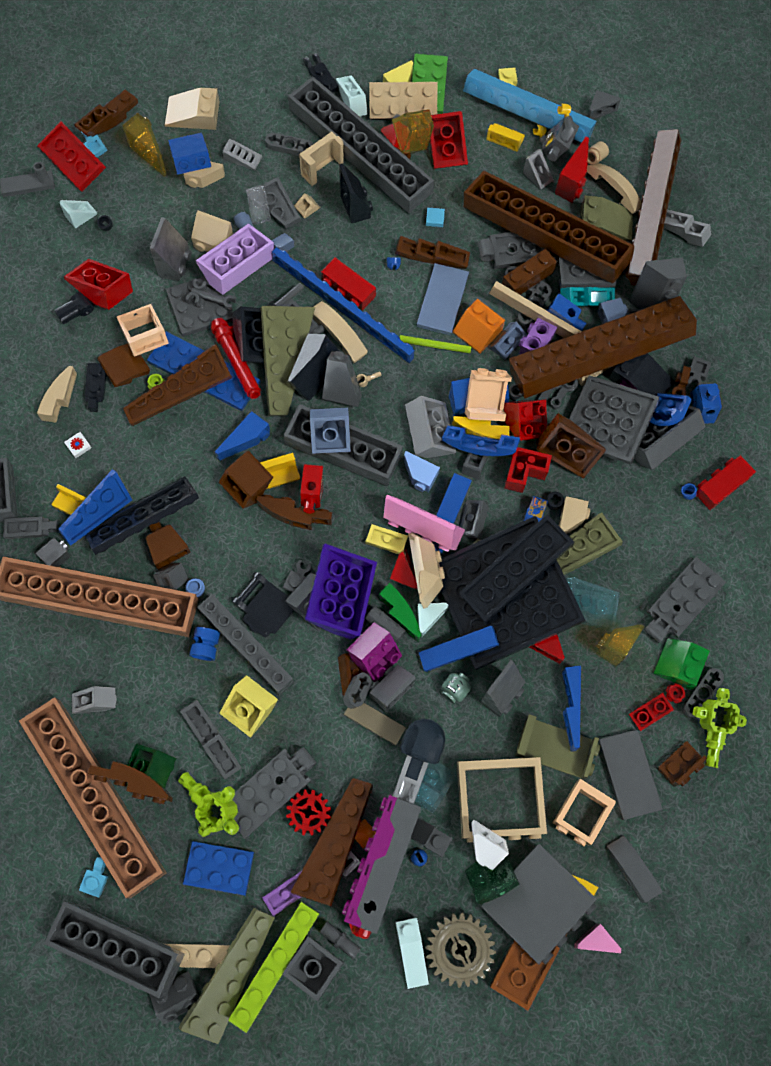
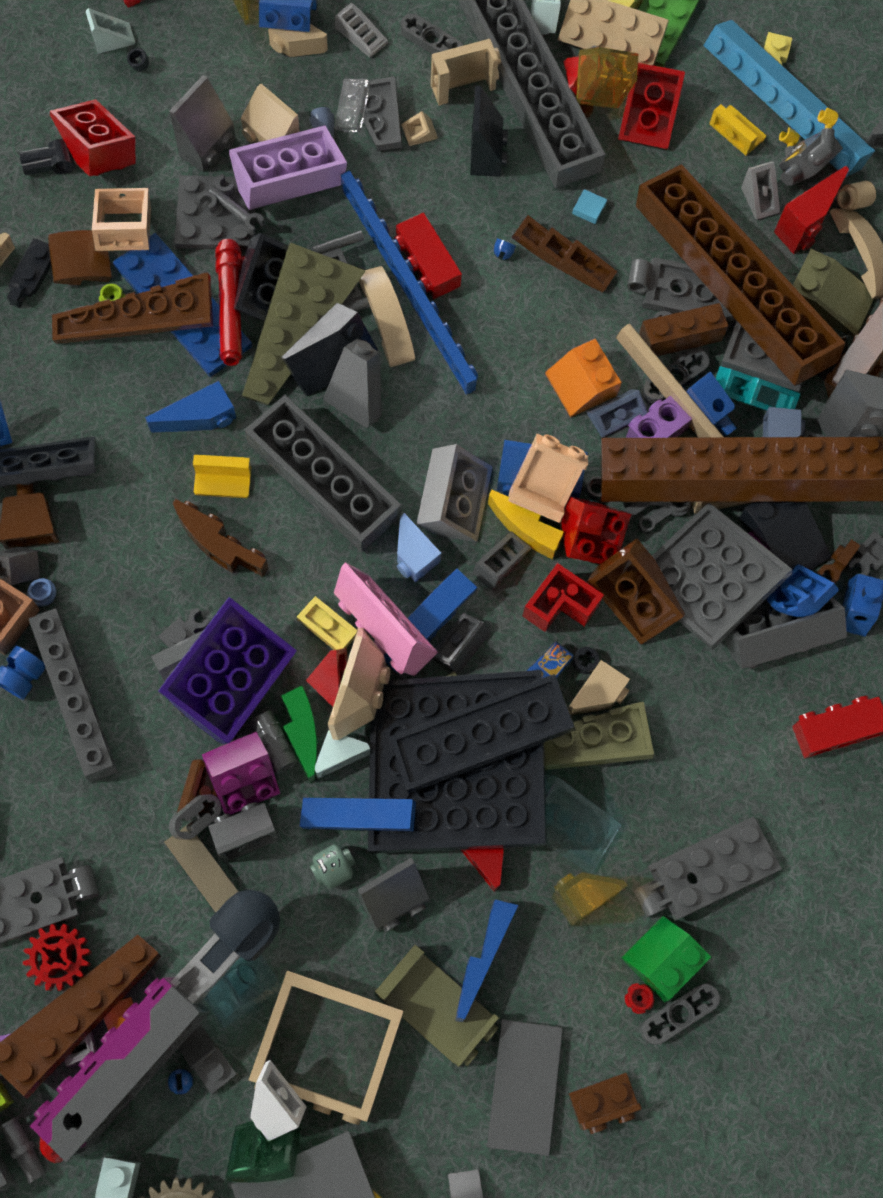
camera: 20 degrees right, 0 degrees up
reddish brown slope [219,451,273,509] -> none
light yellow slope [219,676,278,738] -> none
black piece [231,572,294,638] -> none
sand blue slope [271,233,294,252] -> none
red torso [300,464,323,514] -> none
sand blue slope [310,408,350,454] -> none
tan hand [356,372,381,387] -> none
lime bar [400,335,472,354] -> none
sand blue tile [417,263,469,336] -> none
blue slope [442,425,520,456] -> none
light nougat window [553,779,616,847] -> none
red slope [629,693,674,731] -> none
blue hinge [681,483,697,500] -> none
lime piece [692,688,747,768] -> none

